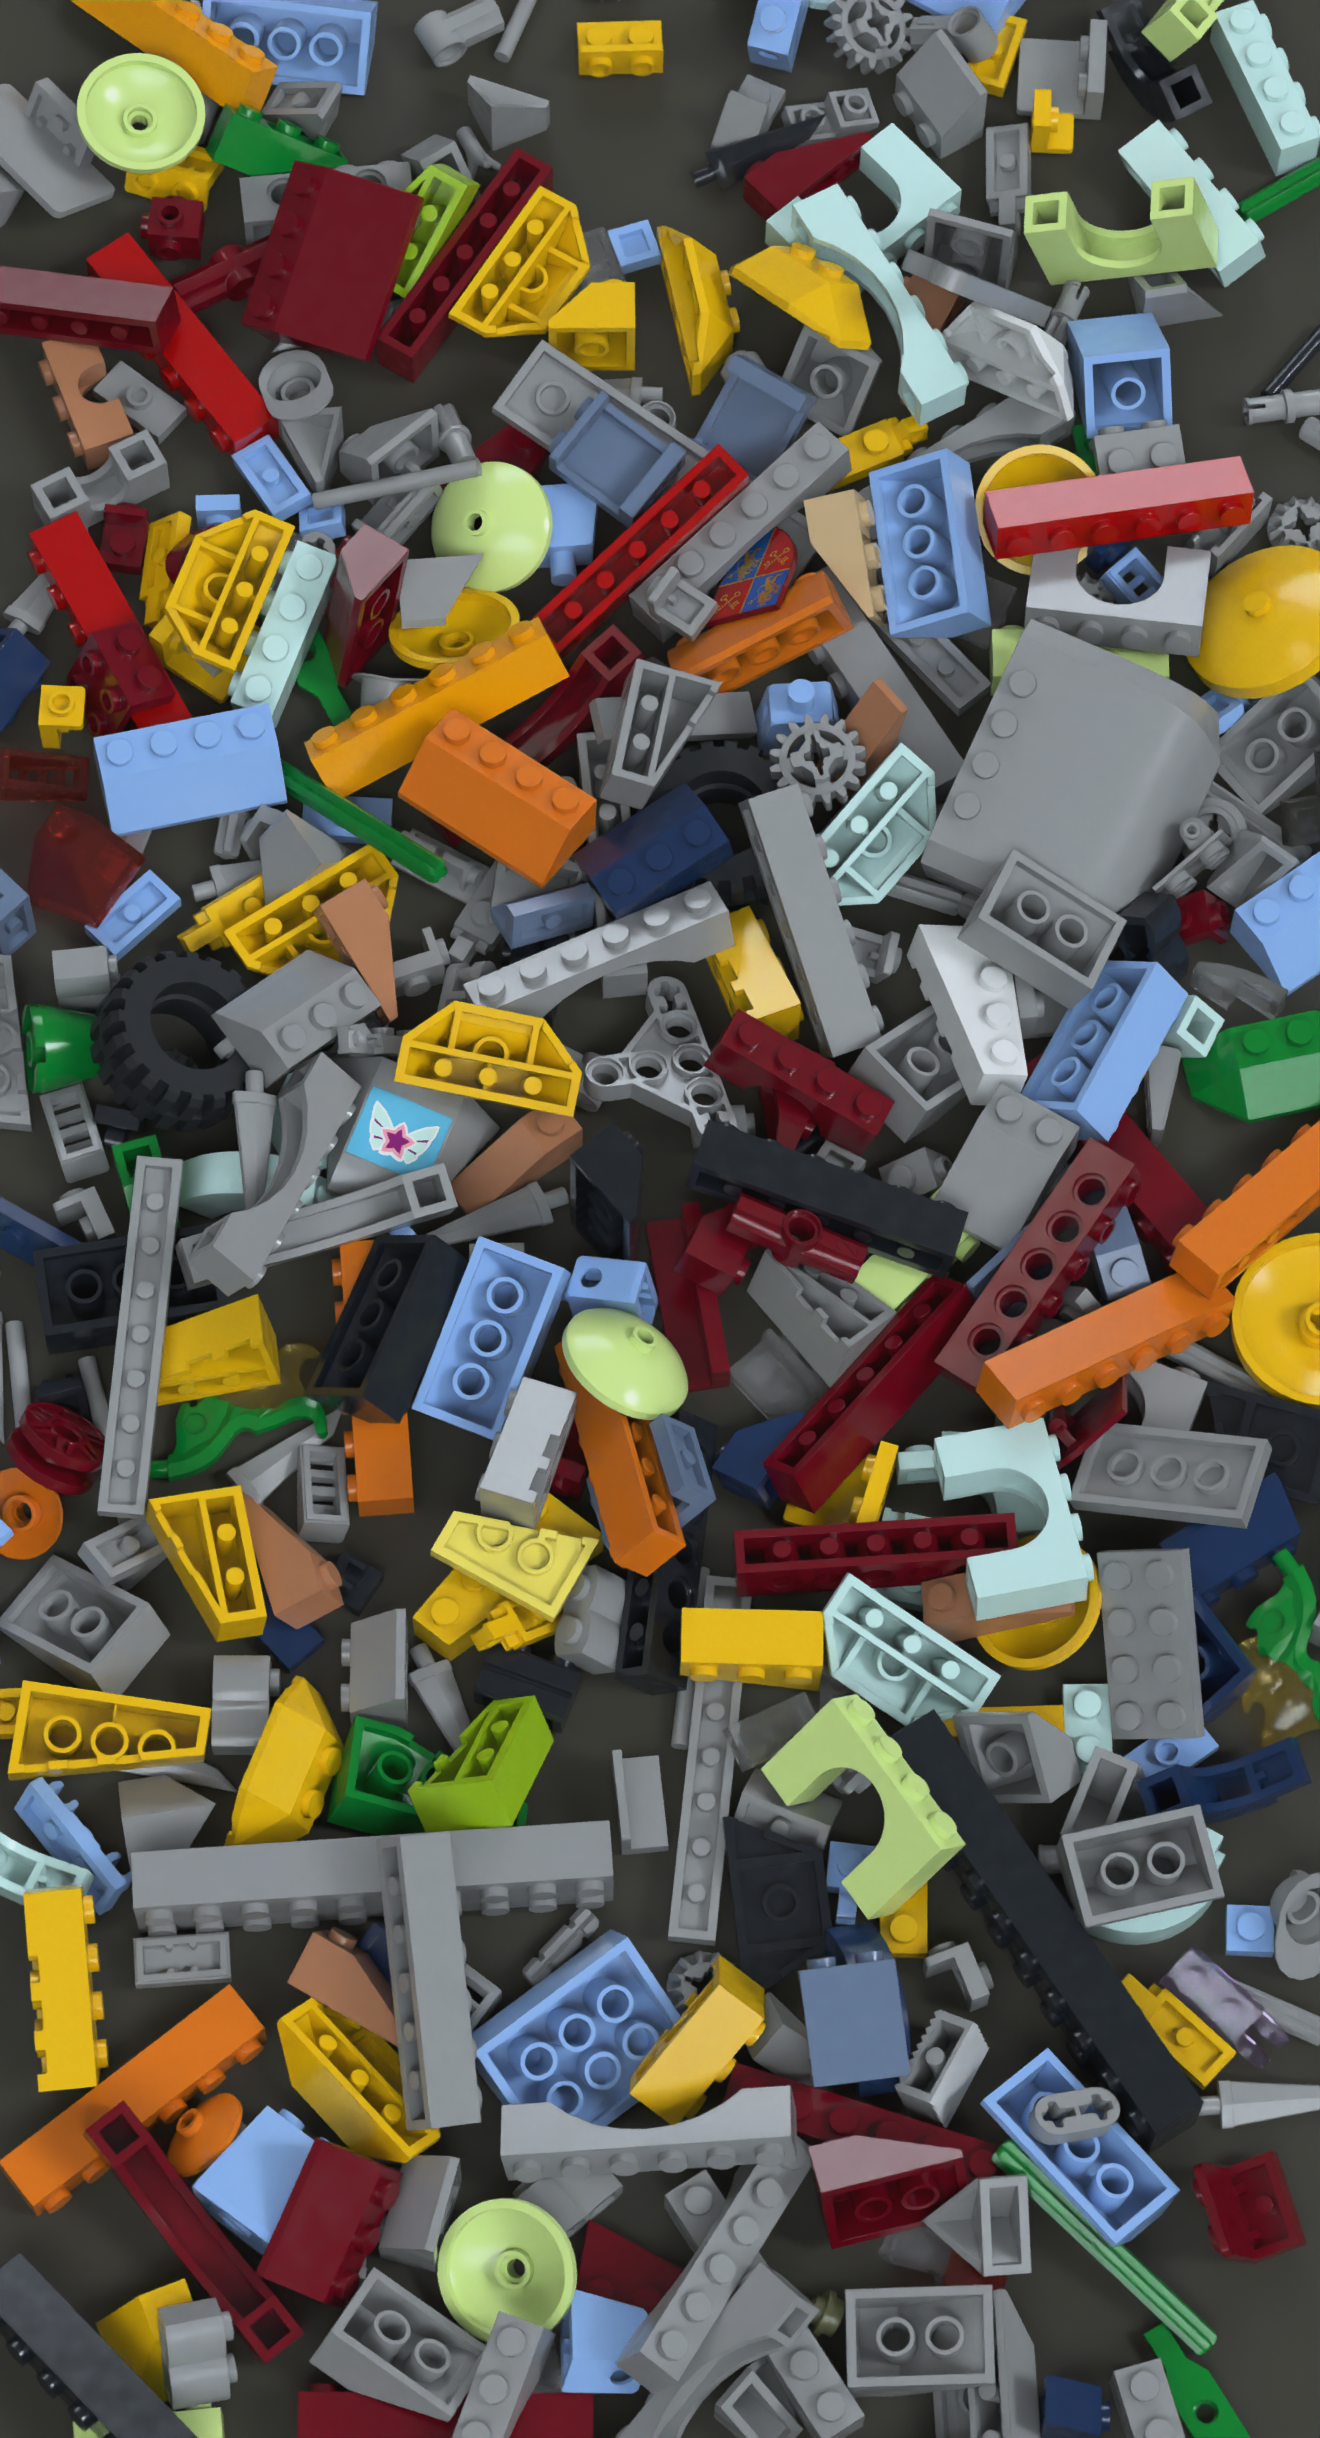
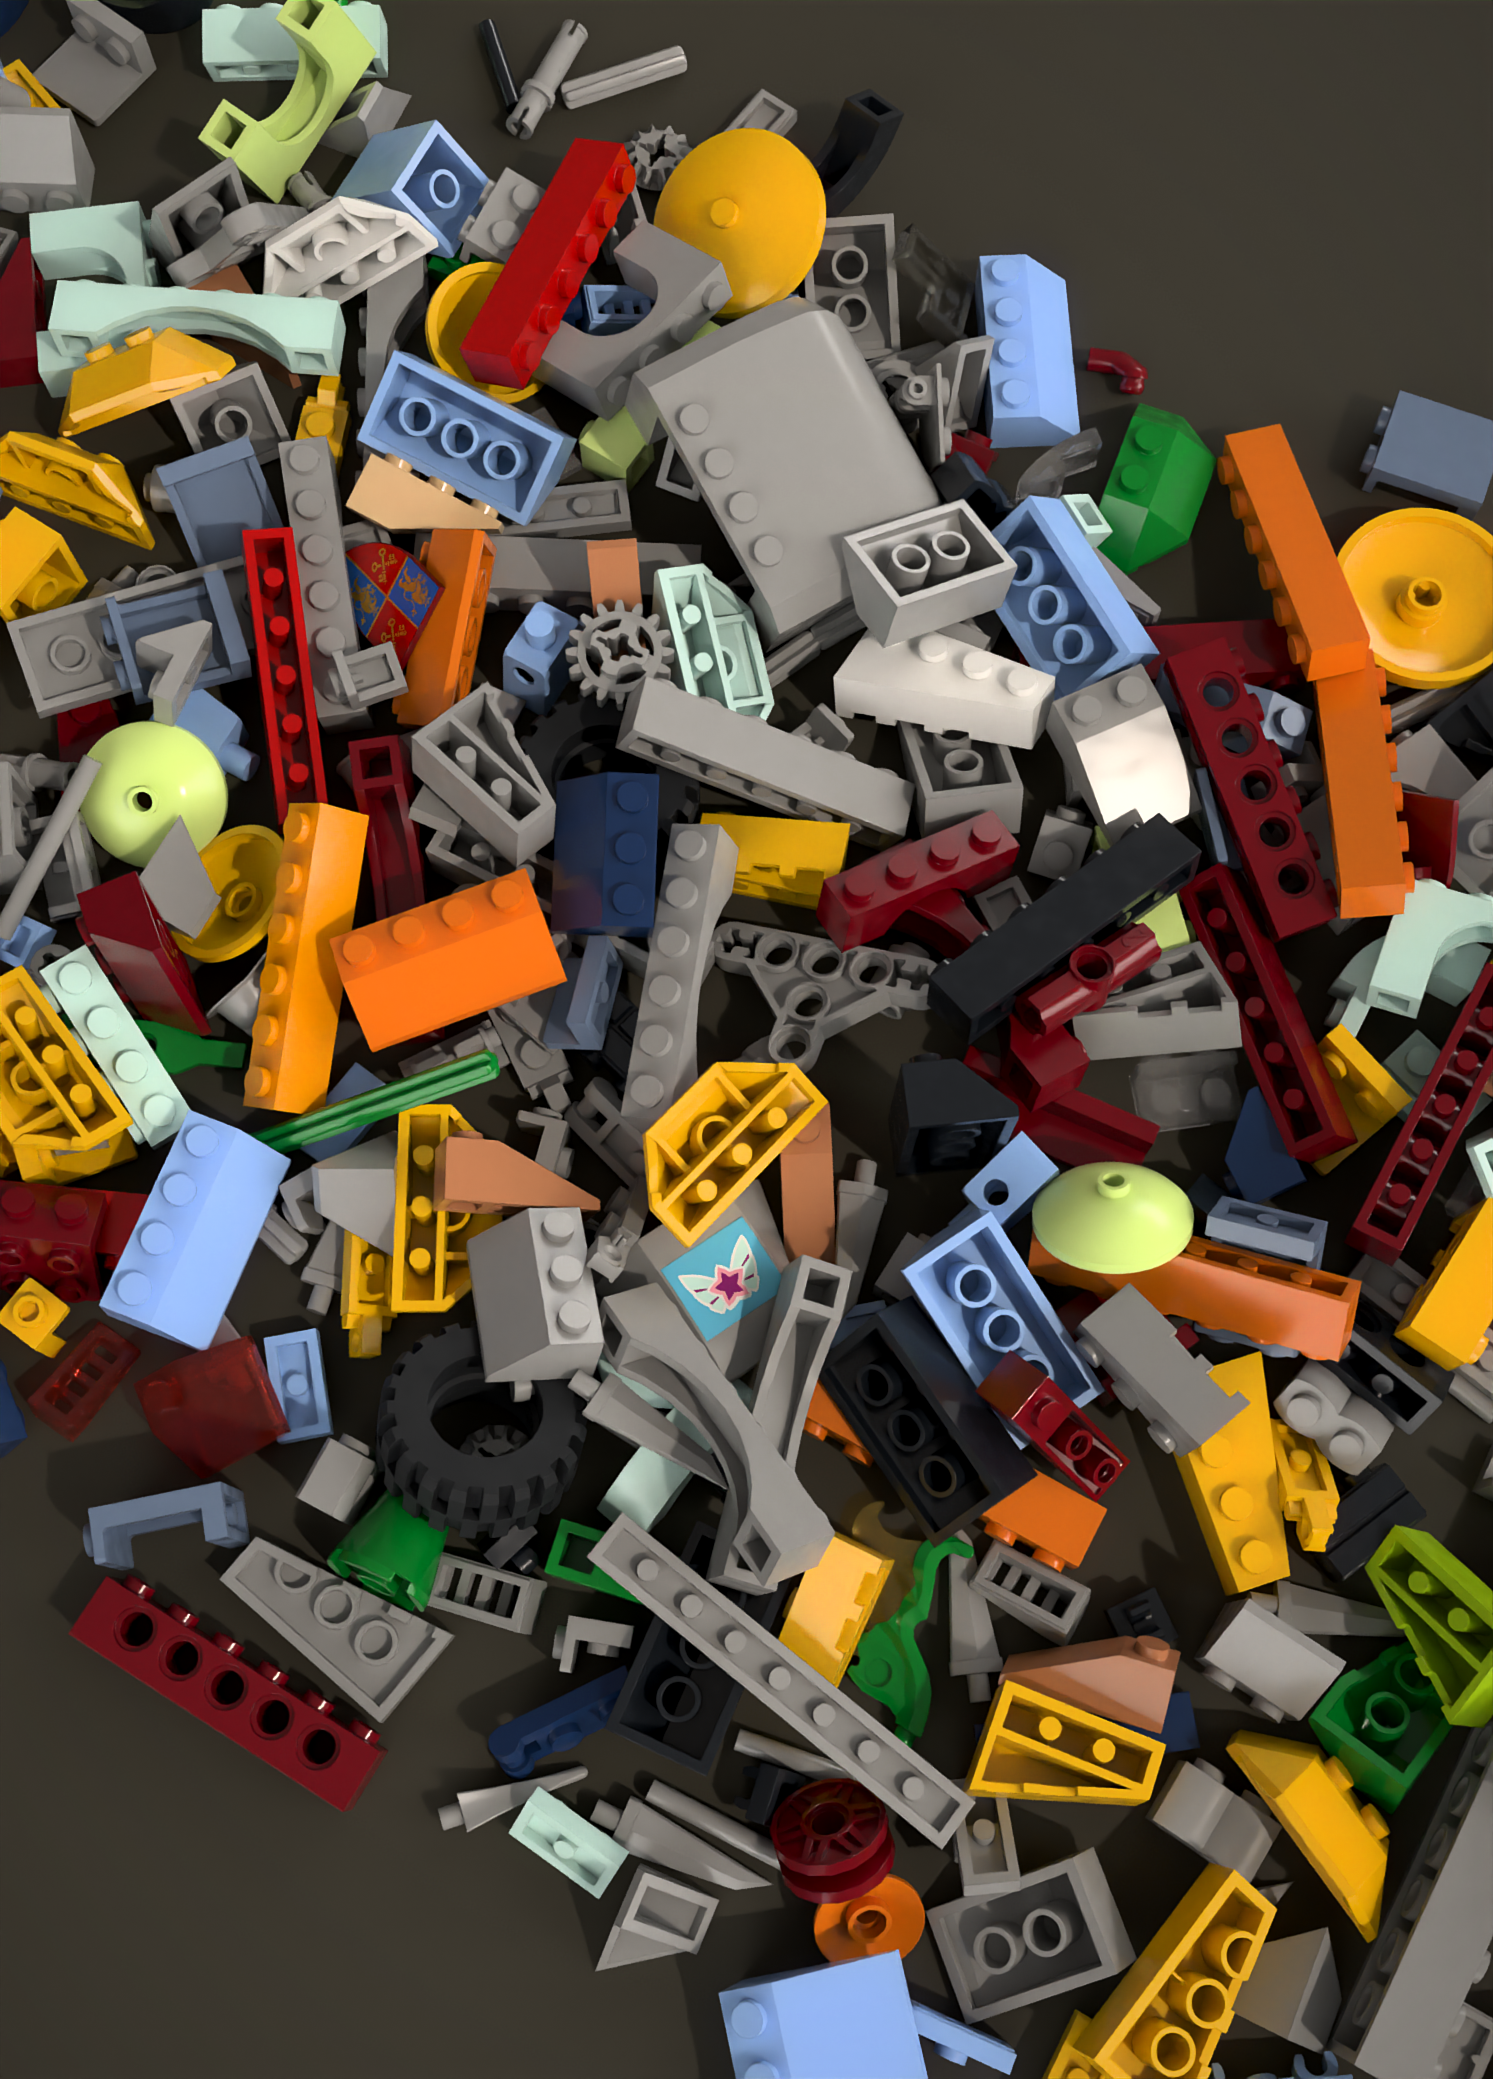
camera: 55 degrees left, 5 degrees up
light yellow wing [430,1511,600,1623] -> none
light grey hinge [986,123,1031,237] -> none
yellow bracket [1031,89,1074,154] -> none
none -> light grey slope [135,620,213,727]
none -> dark red slope [975,1350,1131,1502]

